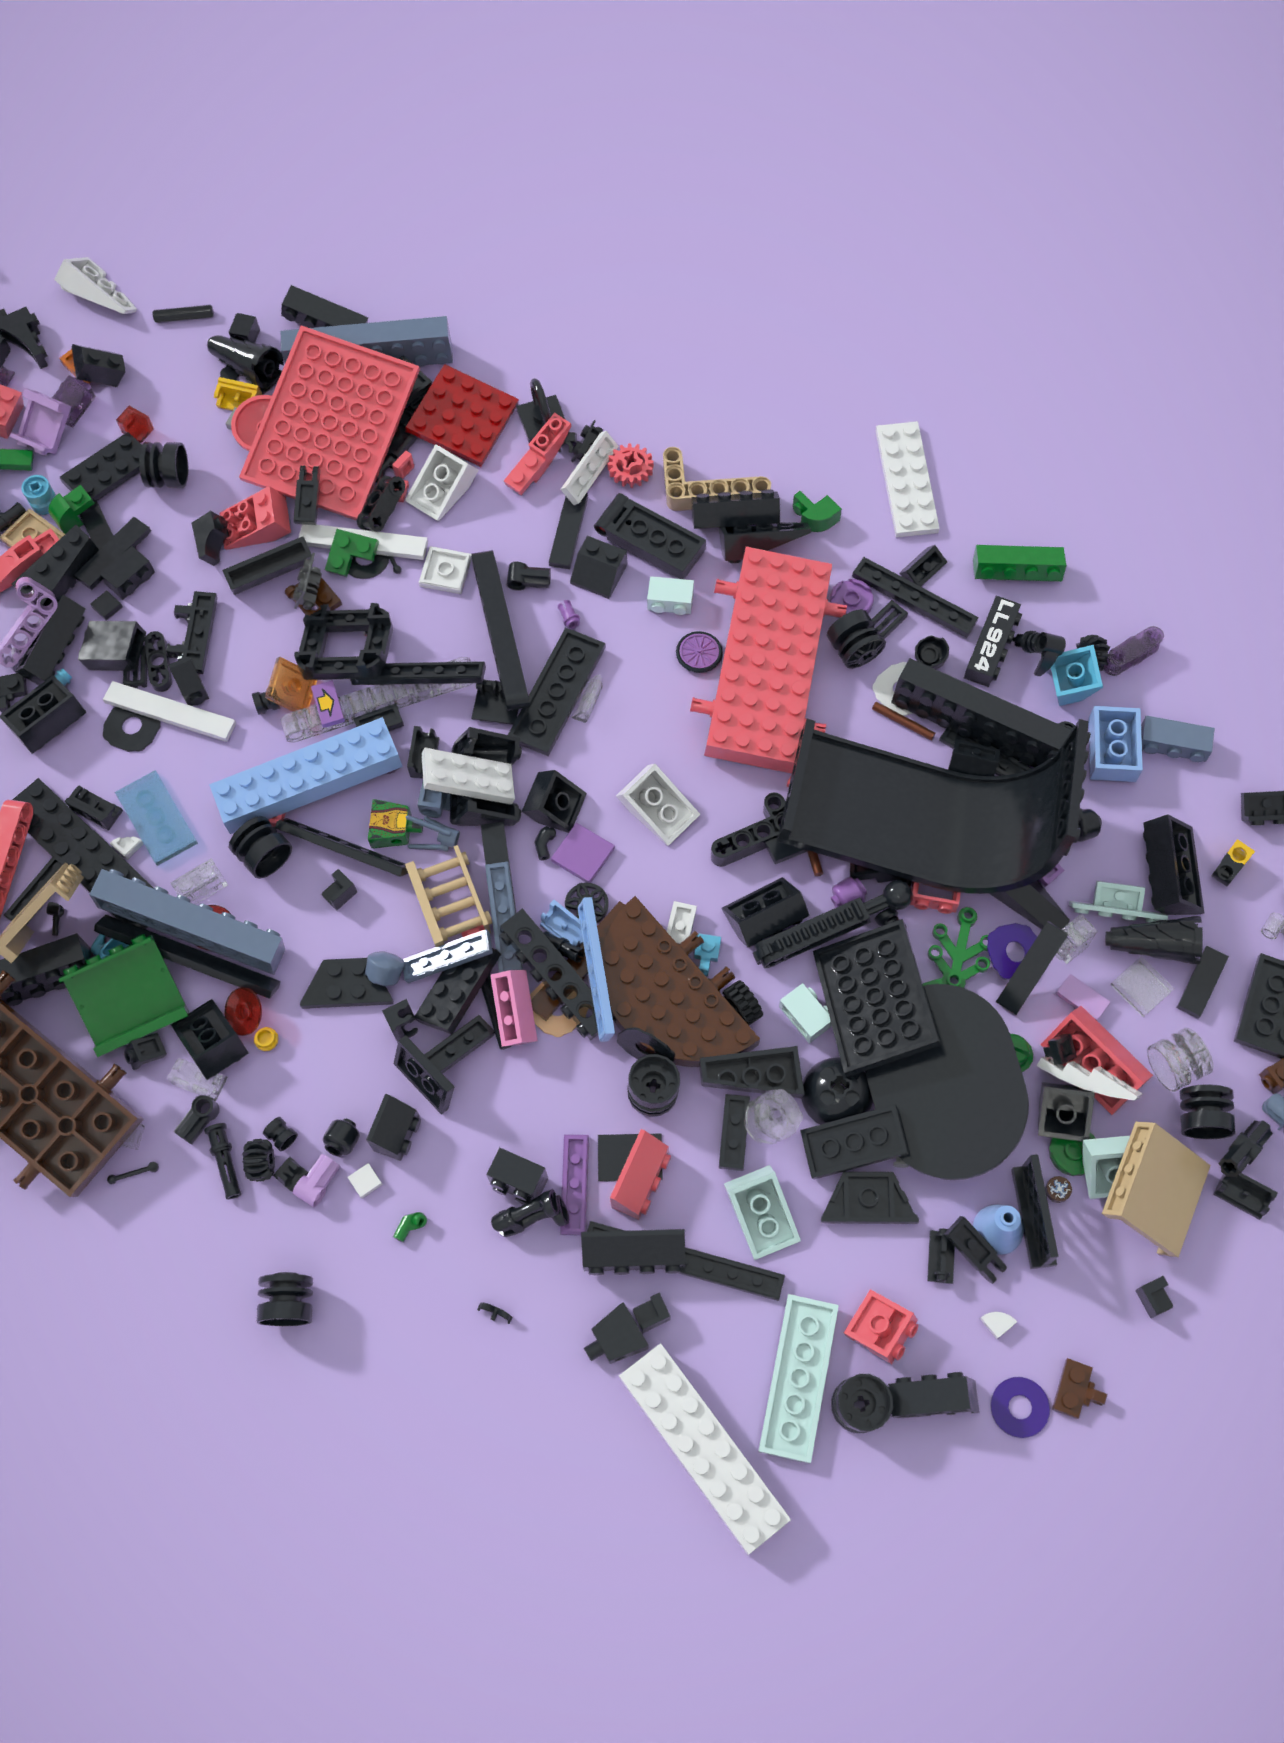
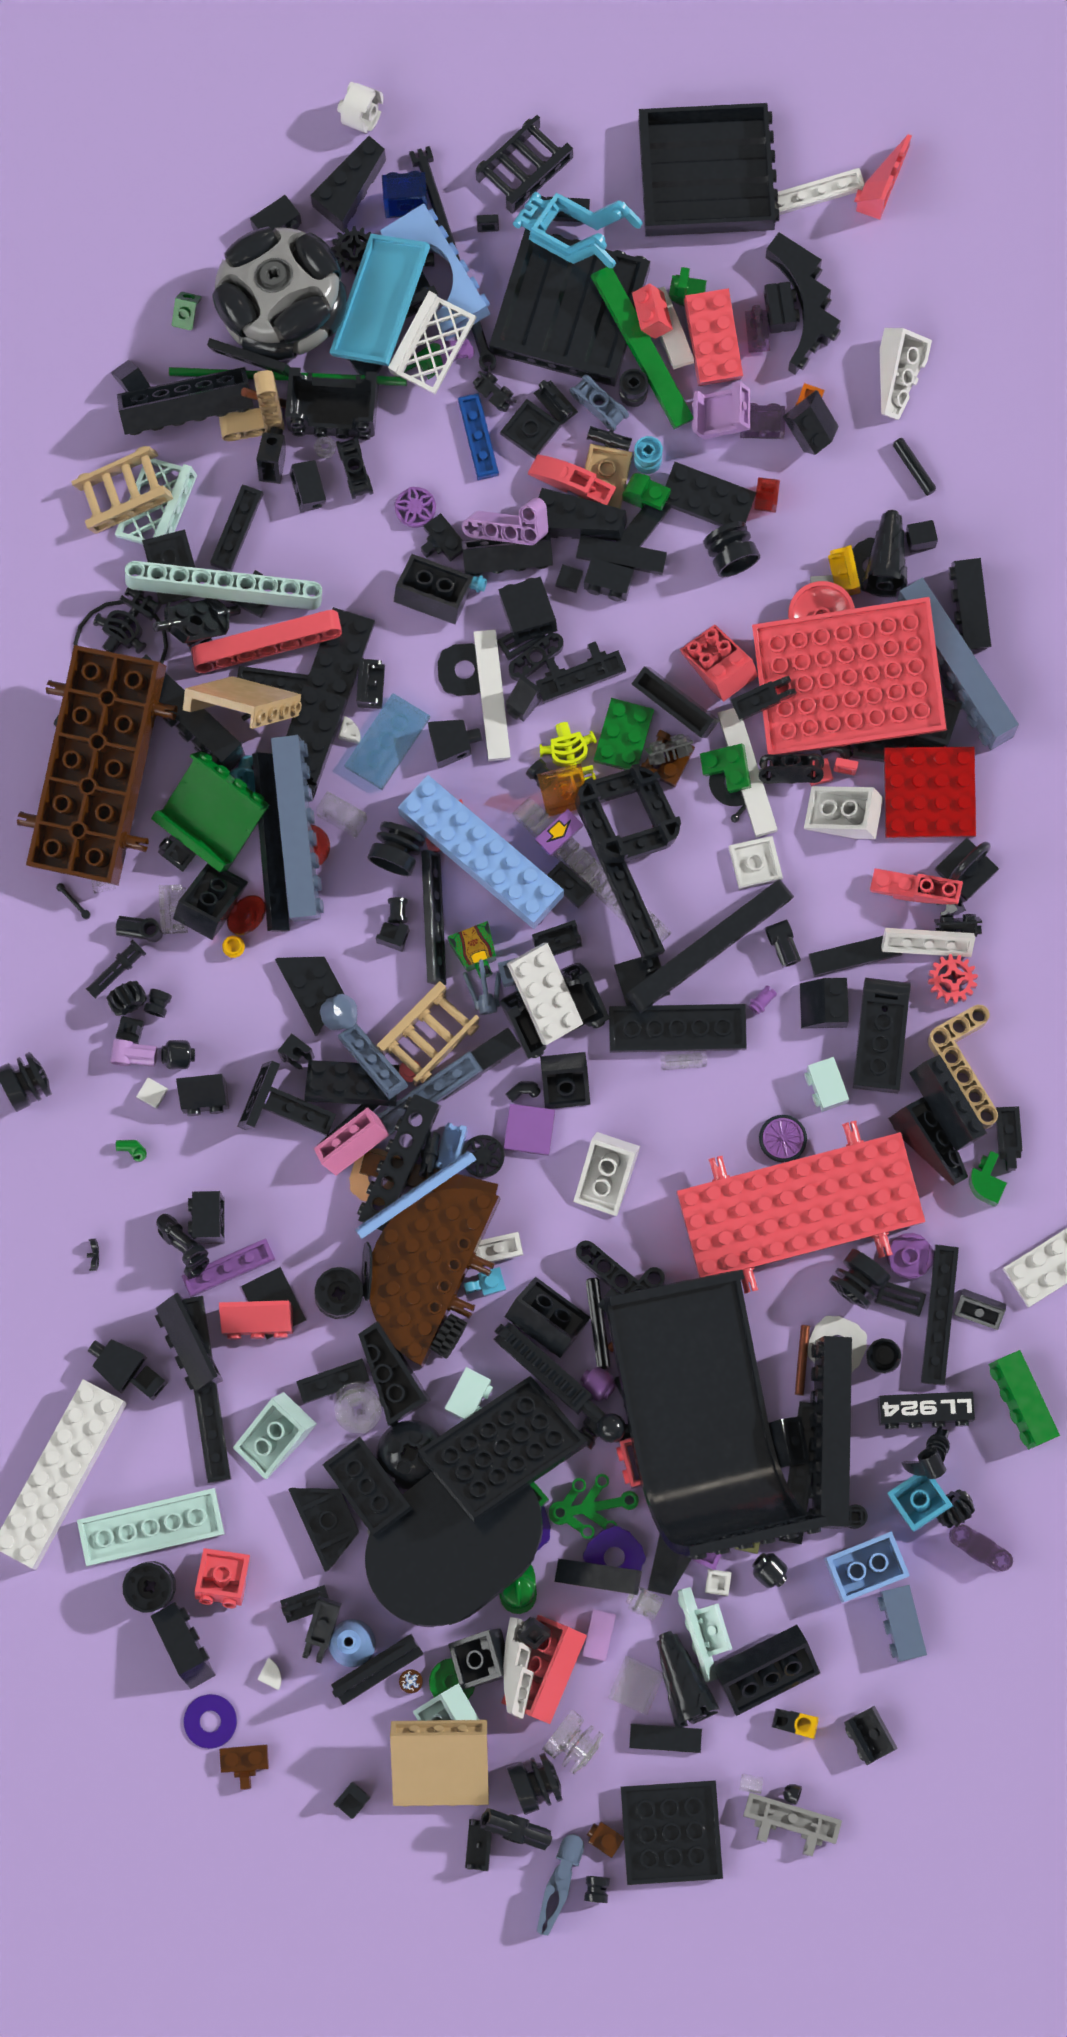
camera: 65 degrees right, 10 degrees up
black arch [191,511,229,566] -> none
none -> black bush [388,897,408,924]
none -> black torso [428,720,482,768]
none -> neon yellow piece [539,722,597,795]
none -> black axle [586,1278,610,1369]
none -> green plate [593,698,654,770]
none -> white tile [705,1569,732,1596]
none -> black hinge [996,1106,1023,1171]

